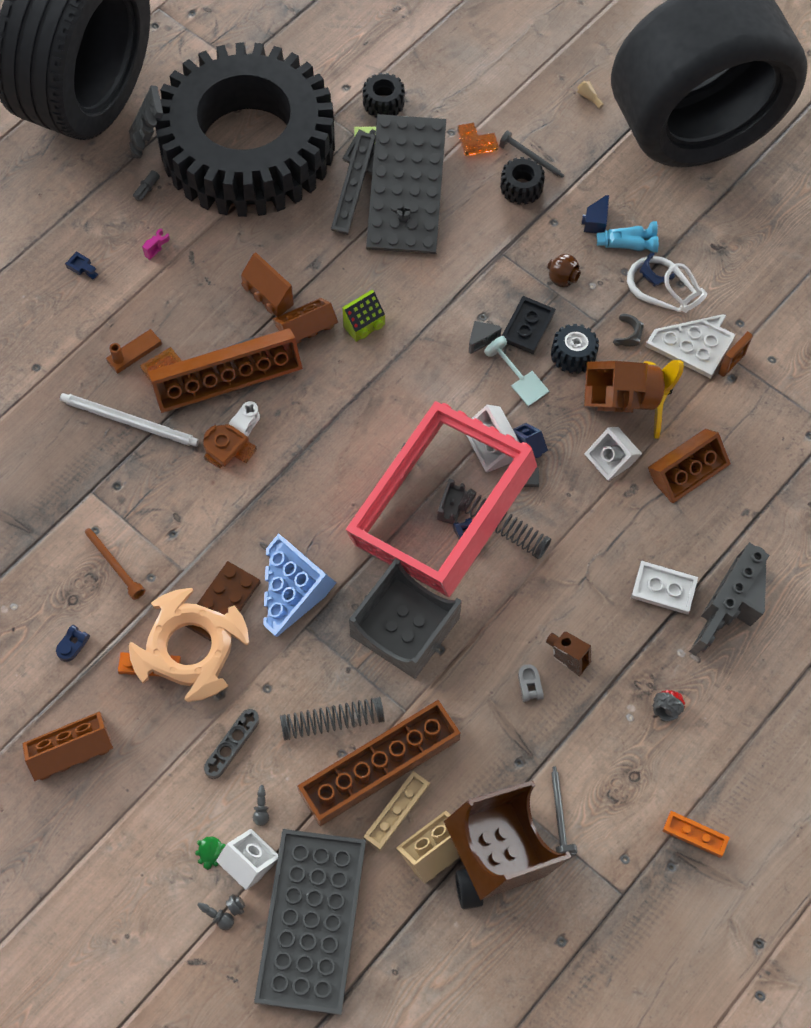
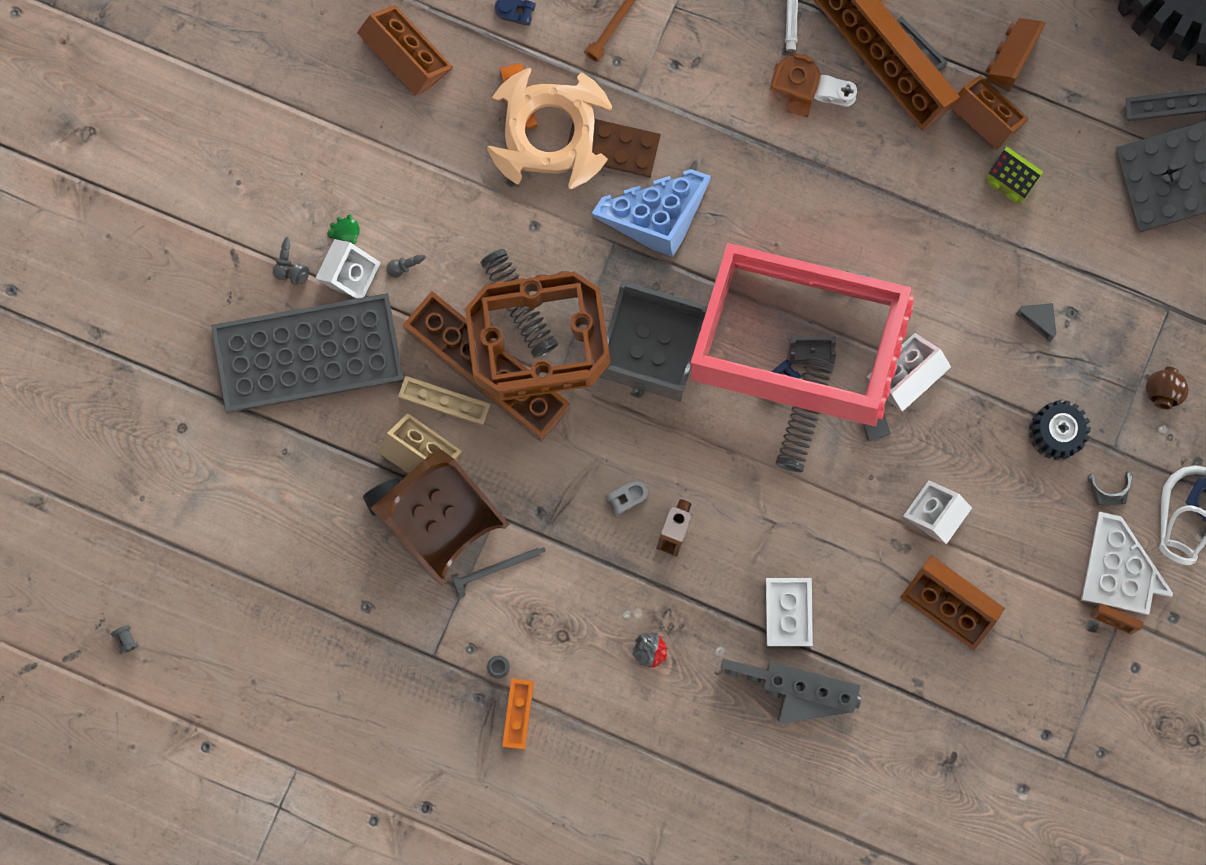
camera: 70 degrees right, 15 degrees up
dark grey beam [204,709,259,779] -> none
light aqua piece [484,336,549,407] -> none
black plate [502,296,556,354] -> none
dark blue slope [513,423,548,458] -> none
dark orange brick [584,360,684,439] -> none
none -> dark orange panel [465,271,611,401]
none -> dark grey plate [487,656,510,679]

